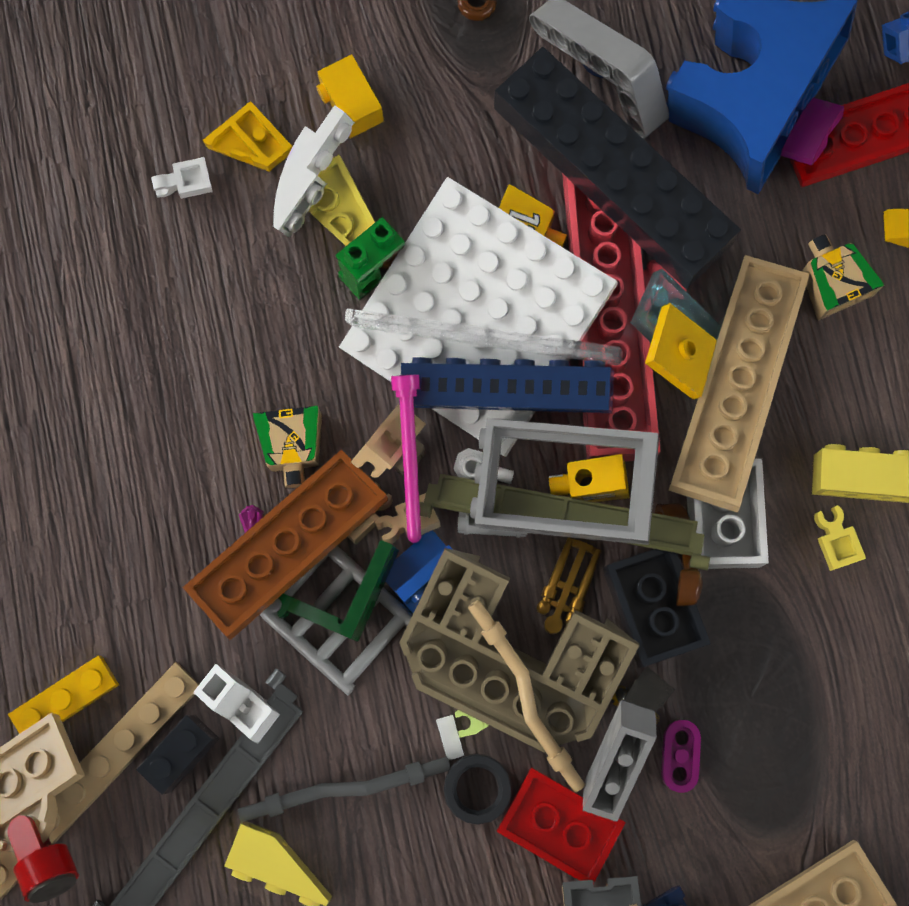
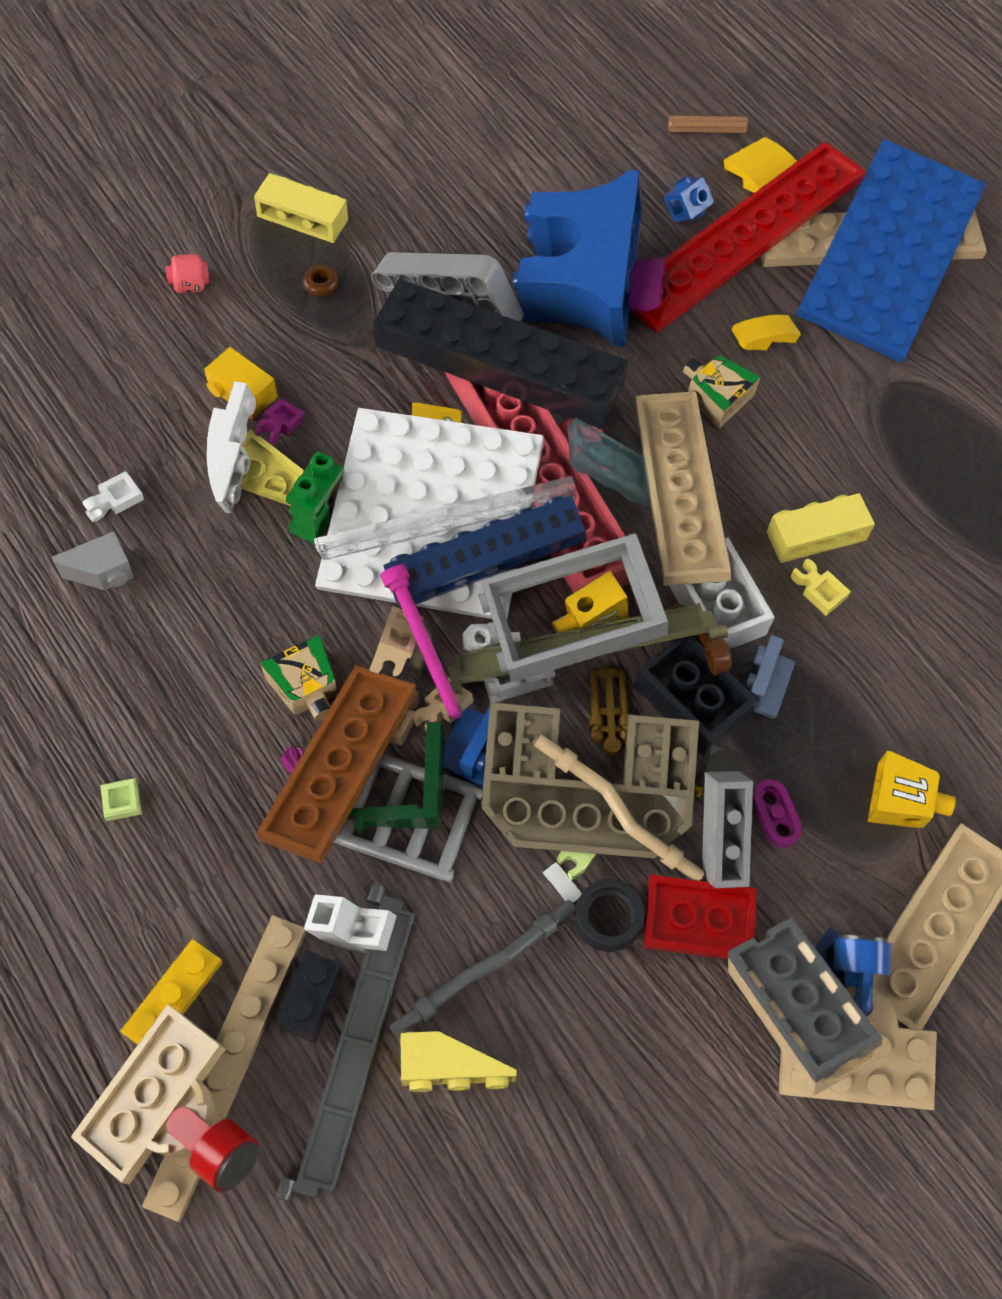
camera: 30 degrees left, 15 degrees down
yellow wing [203,101,293,172] -> none
yellow plate [645,303,717,399] -> none
none -> light grey slope [52,531,135,590]
none -> yellowish green tile [100,778,142,821]
none -> magenta plate [255,398,306,444]
none -> sand blue bracket [745,635,795,719]
none -> yellow torso [867,750,956,828]

